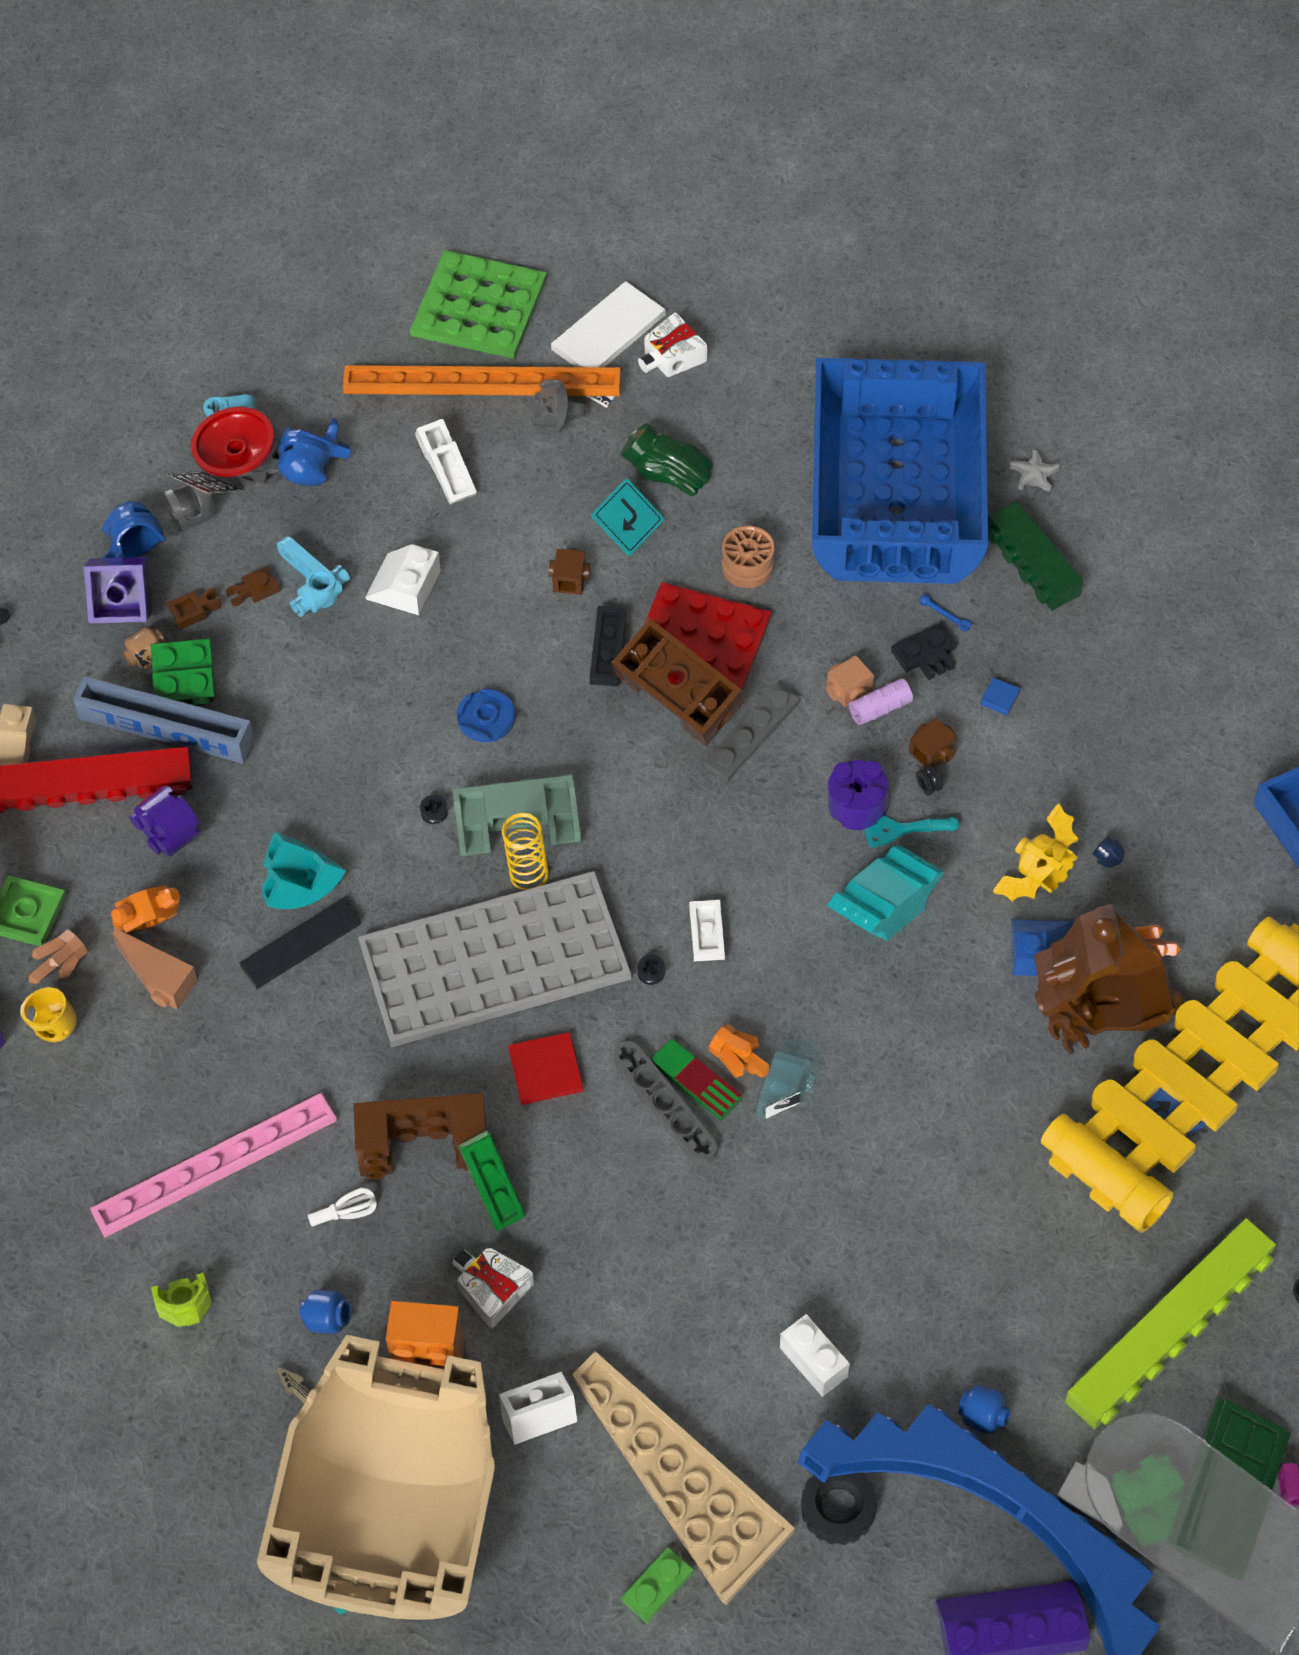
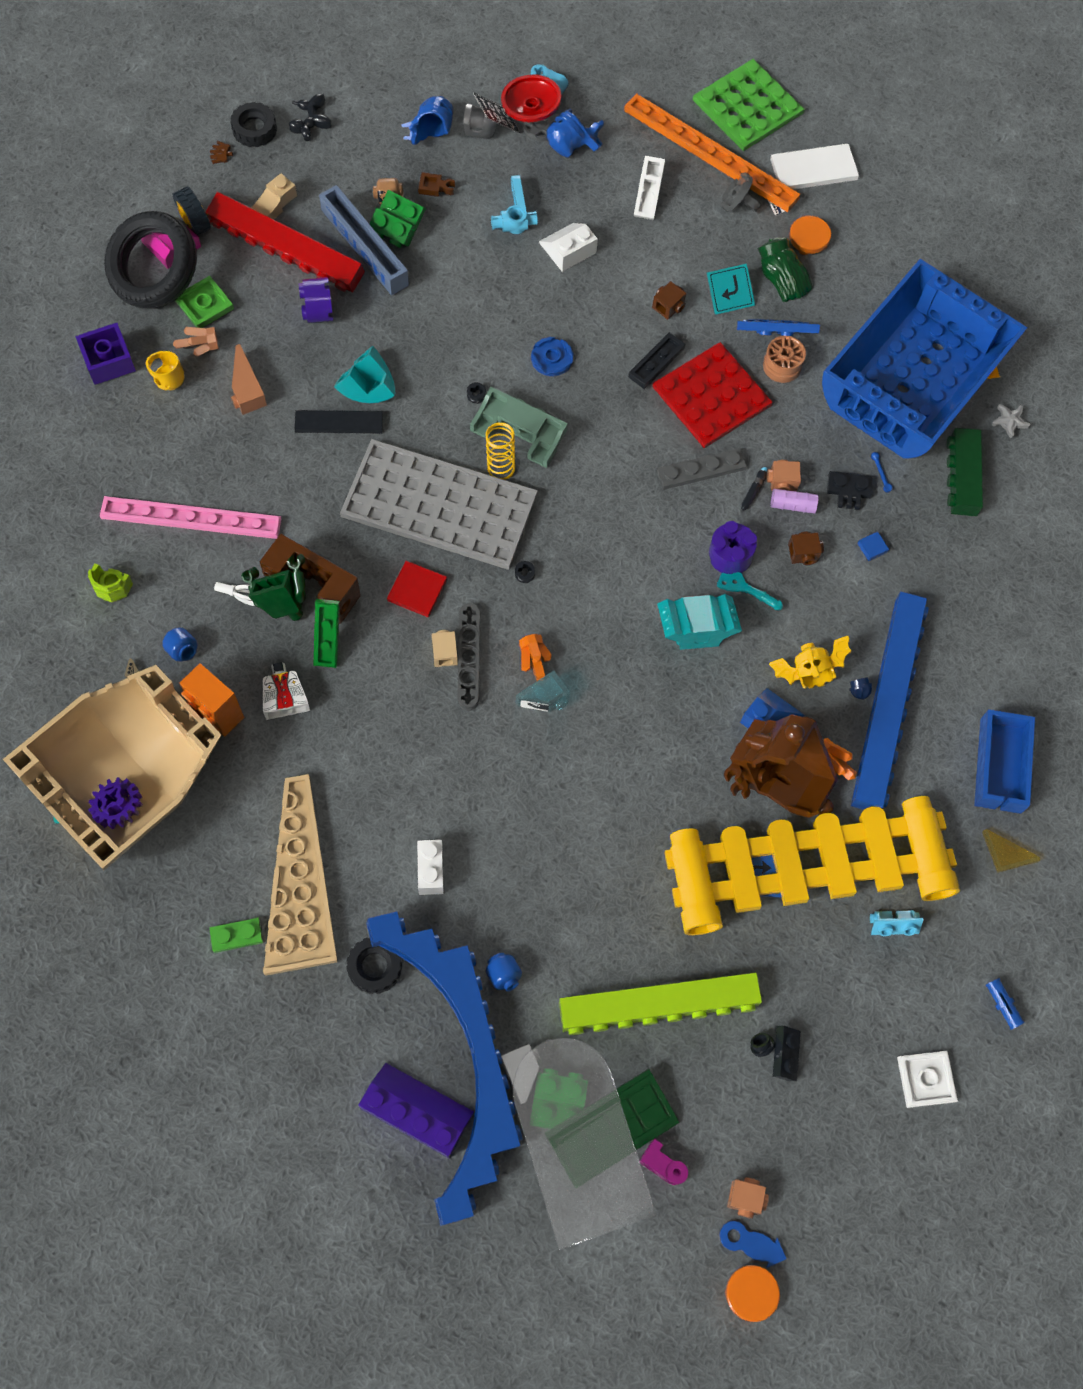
camera: 30 degrees right, 10 degrees up
dark purple brick [84,557,151,623] -> none
orange piece [111,885,180,934] -> none
reddish brown plate [226,566,280,607] -> none
white brick [499,1372,577,1445] -> none
reddish brown plate [612,618,744,747] -> none
white torso [638,312,707,377] -> none
tile [651,1038,743,1121] -> none
white plate [689,900,725,961] -> none
black bush [916,765,943,796] -> none
none -> dark purple gear [88,777,143,829]
none -> dark green torso [241,554,306,621]
none -> tan brick [432,630,458,667]
none -> blue wing [737,319,820,336]
none -> black piece [741,467,767,511]
none -> orange tile [789,216,831,255]
none -> blue brick [851,591,929,810]

